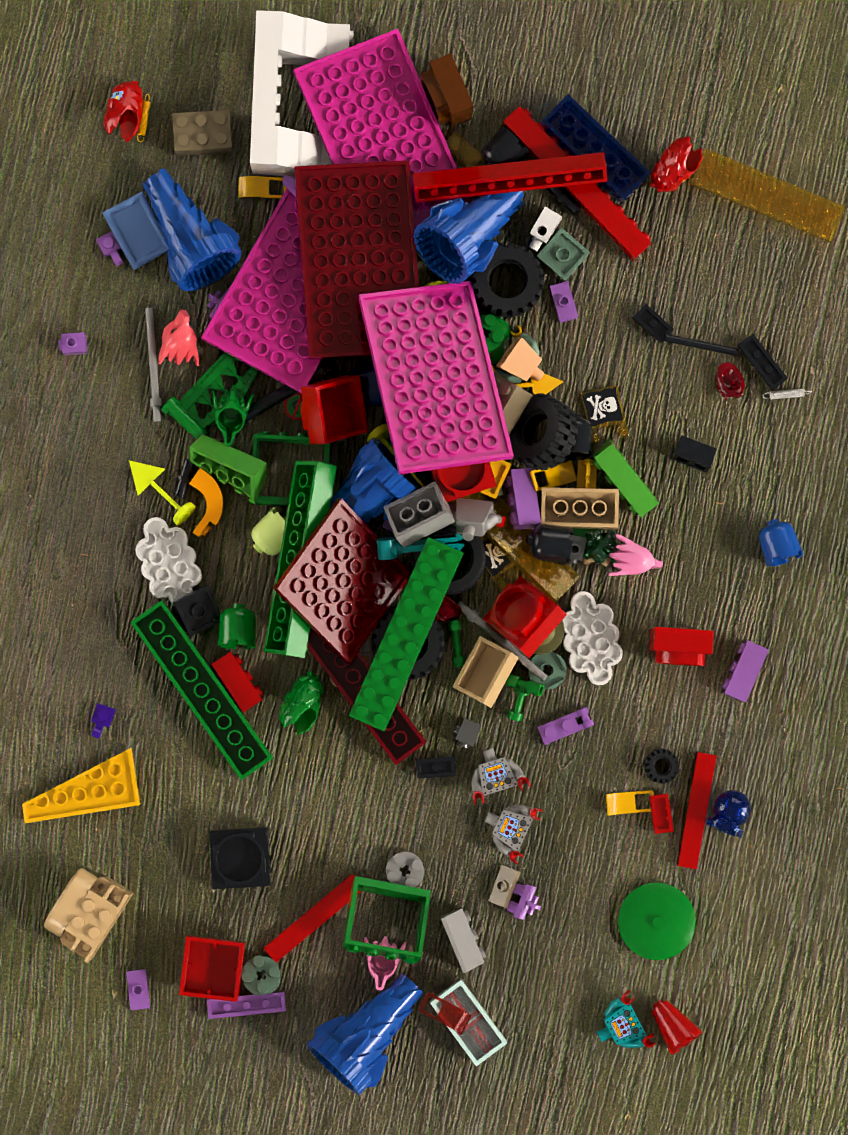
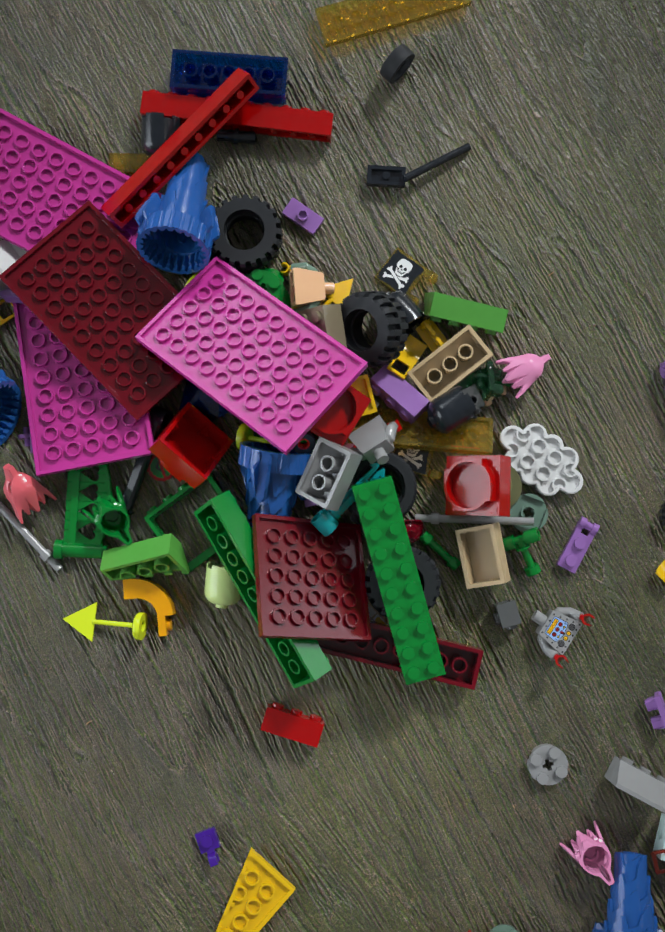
camera: 30 degrees left, 0 degrees up
green brick [130,600,274,781] -> none
white plate [135,517,202,605] -> none
black pin [173,459,195,499] -> none
black hinge [173,585,221,637] -> none
black container [209,827,272,889] -> none
green cylinder [218,604,256,650] -> none
red tile [264,874,361,963] -> none
green head [279,670,324,735] -> none
green window [342,876,431,964] -> none
black plate [416,757,456,779] -> none
reddish brown container [420,53,474,128] -> none
torso [484,804,543,864] -> none
dark tan plate [488,865,521,908] -> none
white torso [528,207,562,251] -> none
sand green plate [536,228,590,282] -> none
red container [648,627,714,666] -> none
red head [649,136,703,192] -> none
black hinge [671,435,717,473] -> none
dark red hat [716,362,745,401] -> none
black plate [737,334,788,391] -> none
blue cylinder [759,519,804,567] -> none
white piece [763,388,812,400] -> none
none -> black wheel [293,431,316,454]
none -> black tyre [380,44,415,84]

